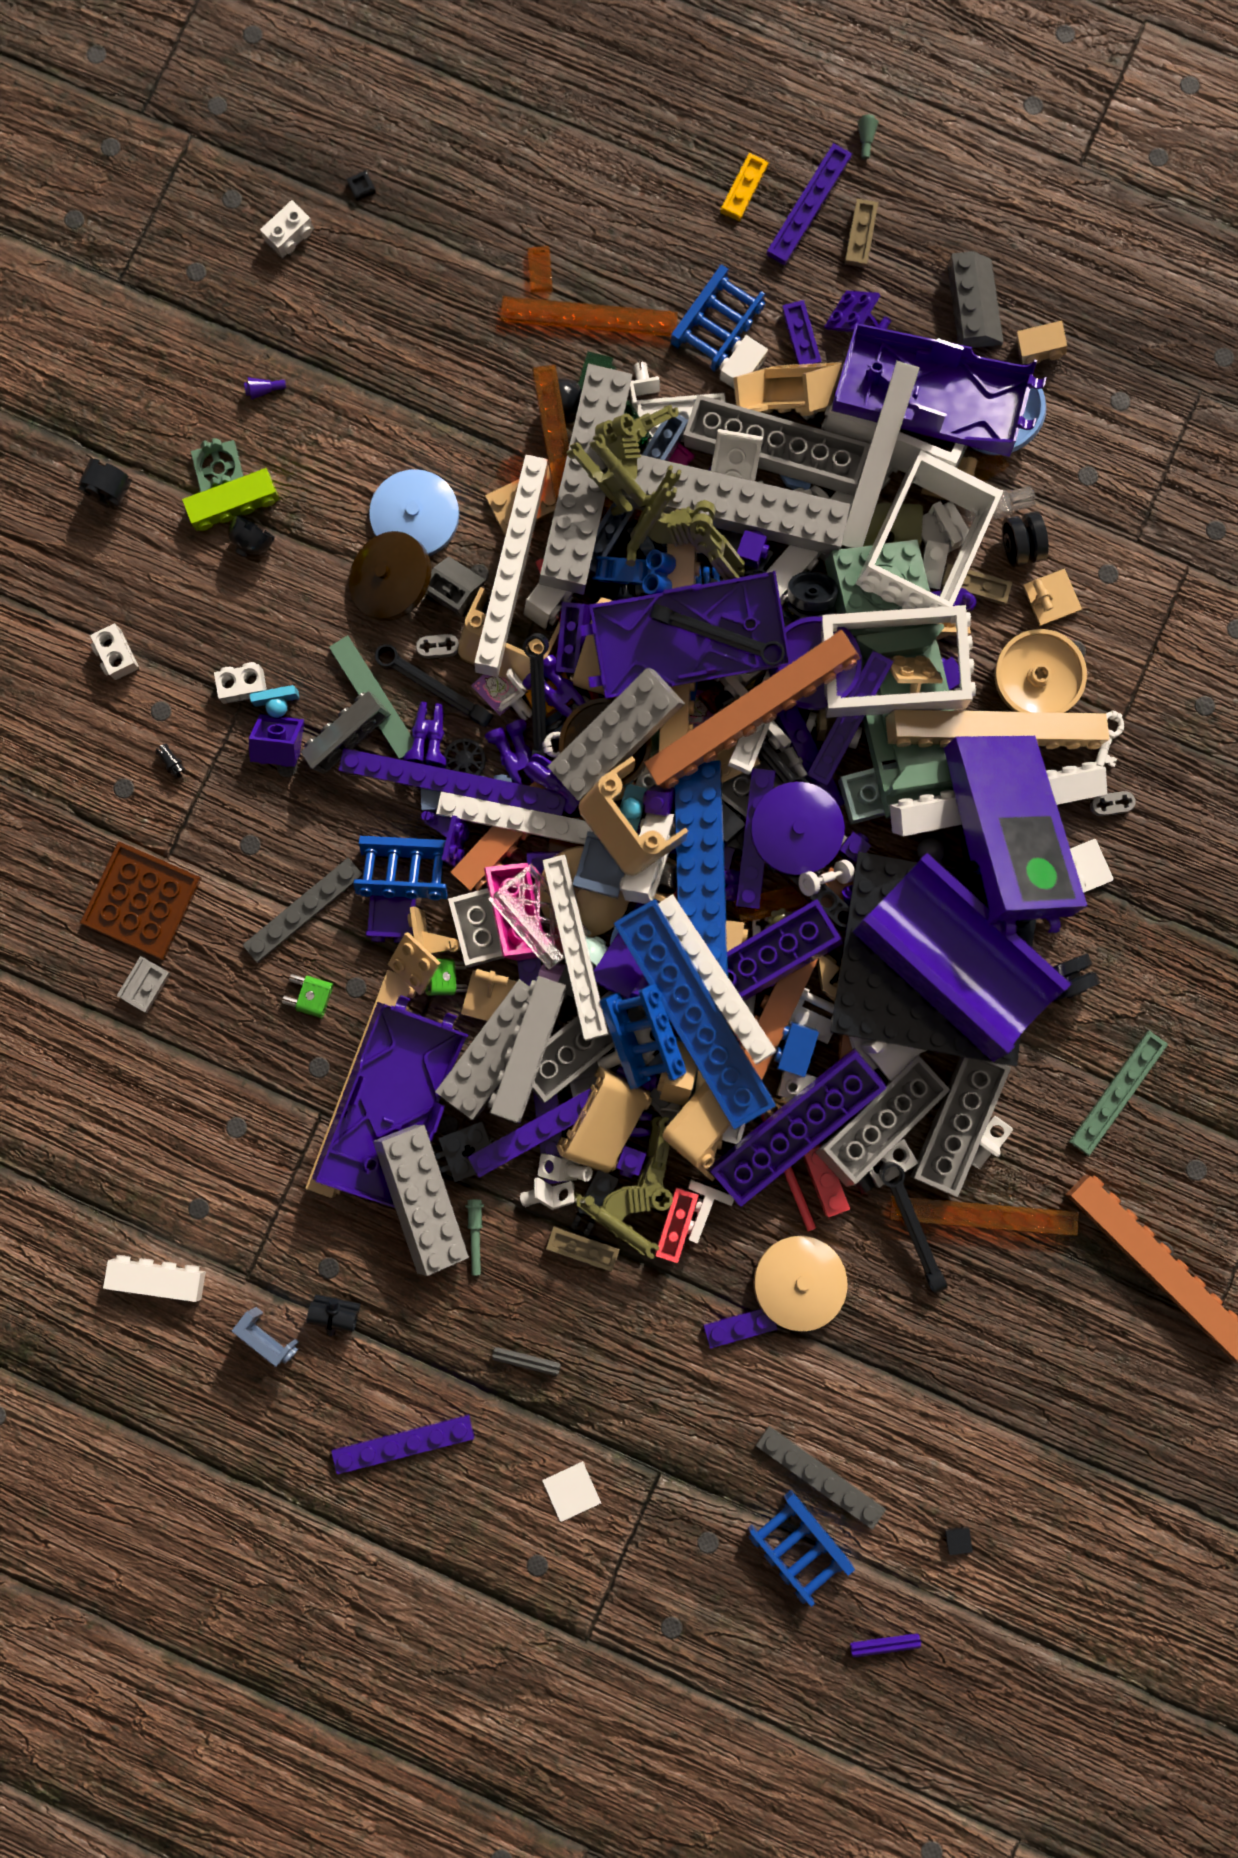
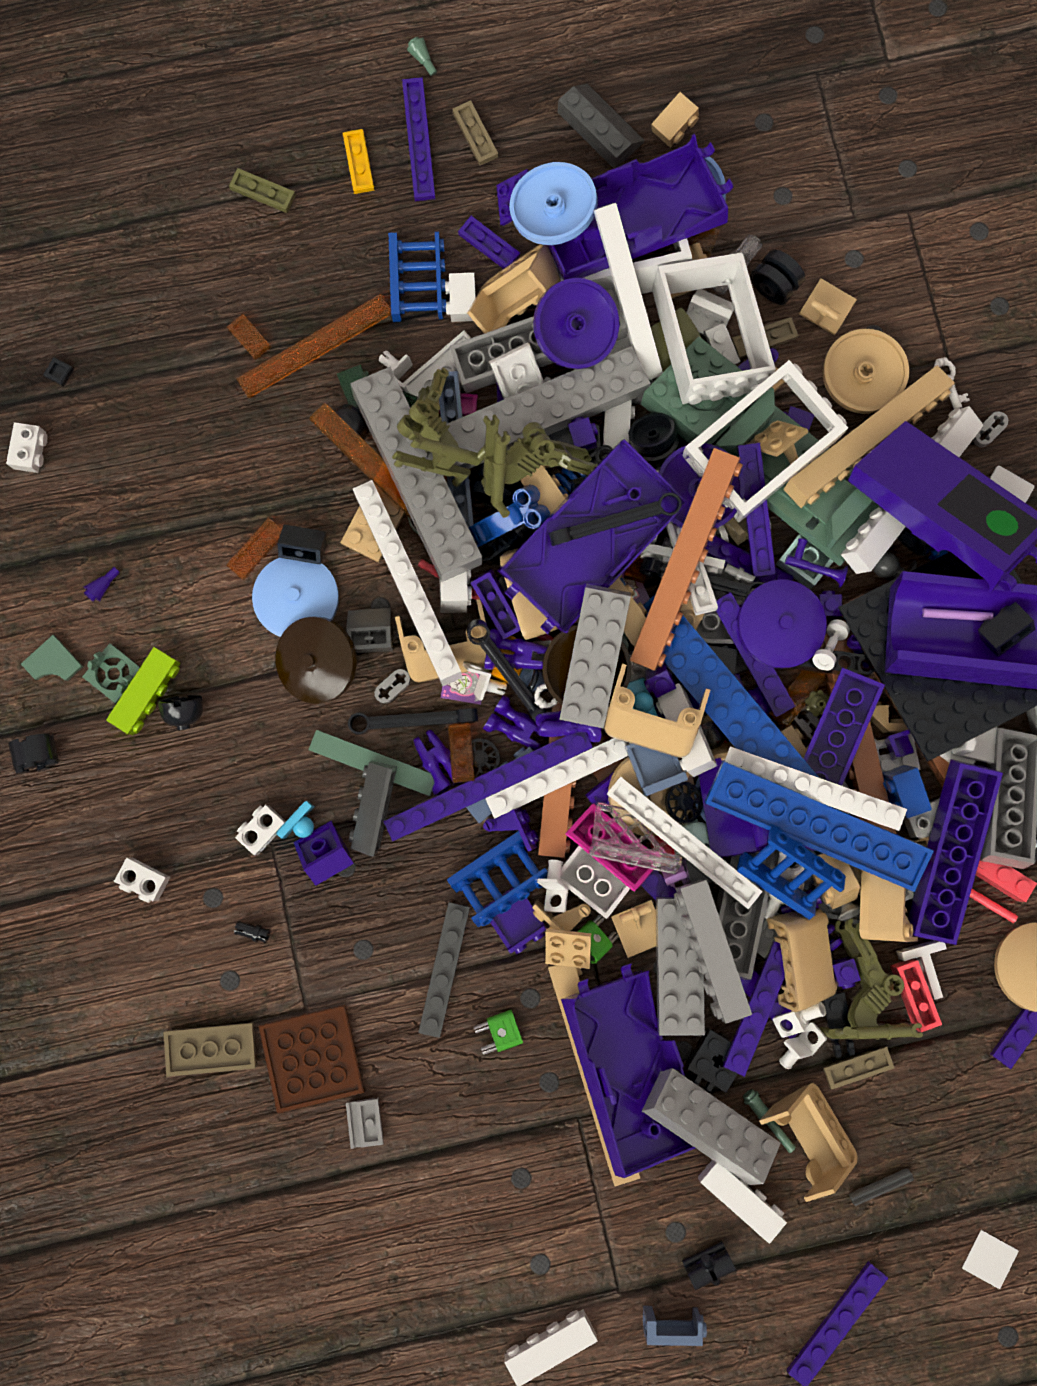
camera: 40 degrees left, 0 degrees up
none -> sand green tile [21,635,84,681]
none -> dark tan plate [163,1022,257,1077]
none -> clear orange tile [226,518,282,580]
none -> olive plate [229,168,296,213]
none -> black brick [277,524,326,565]
none -> clear orange tile [448,723,475,783]
none -> light blue dish [510,162,598,245]
none -> dark purple dish [533,278,619,369]
none -> white bracket [537,860,569,913]
none -> black wheel [665,782,703,823]
none -> white brick [698,1160,787,1244]
none -> tan windscreen [759,1083,858,1202]
none -> dark purple piece [785,538,848,588]
none -> dark purple panel [884,730,914,761]
none -> lavender bar [922,608,993,621]
none -> black brick [978,602,1036,657]

